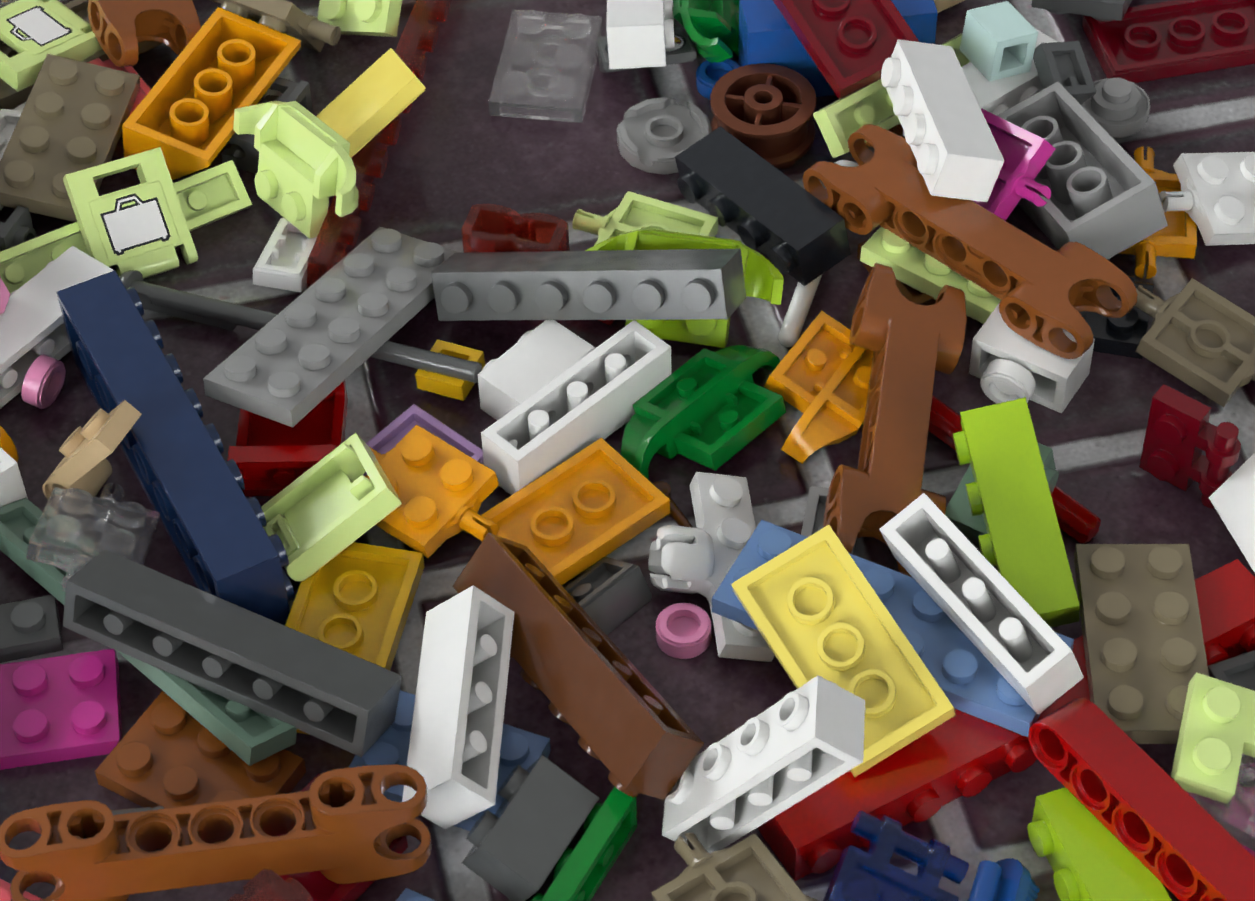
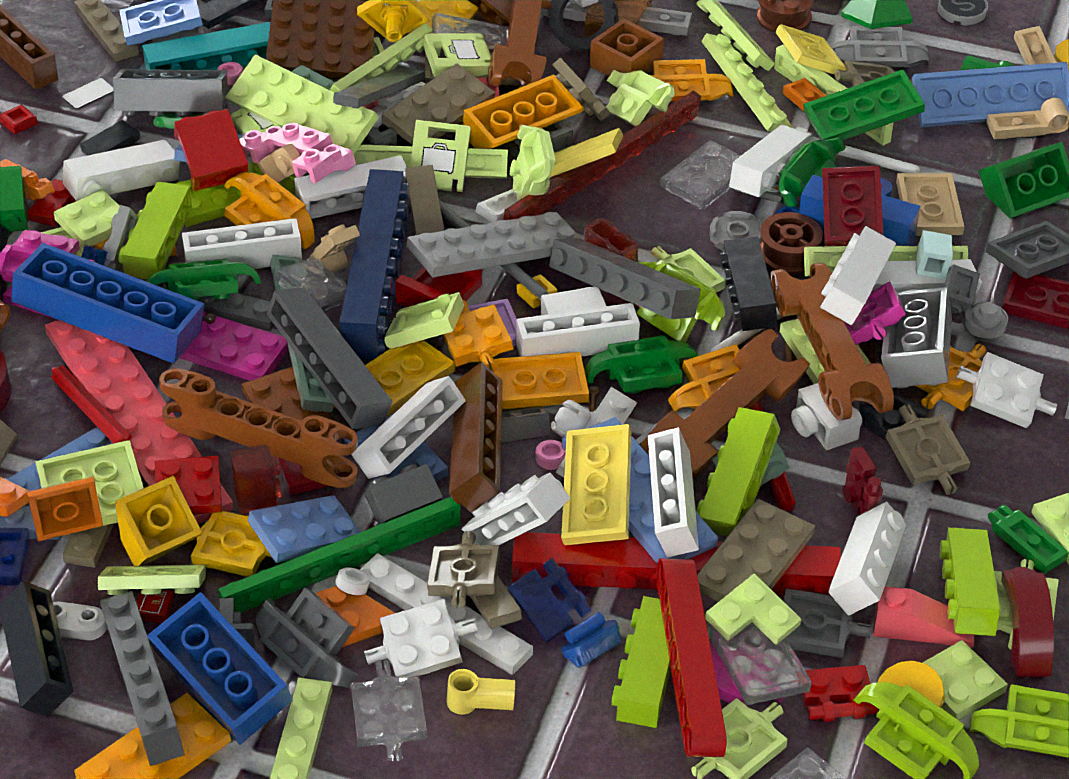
camera: 30 degrees right, 5 degrees down
bright pink tile [21,354,65,409] -> none
none -> dark tan tile [405,165,444,236]

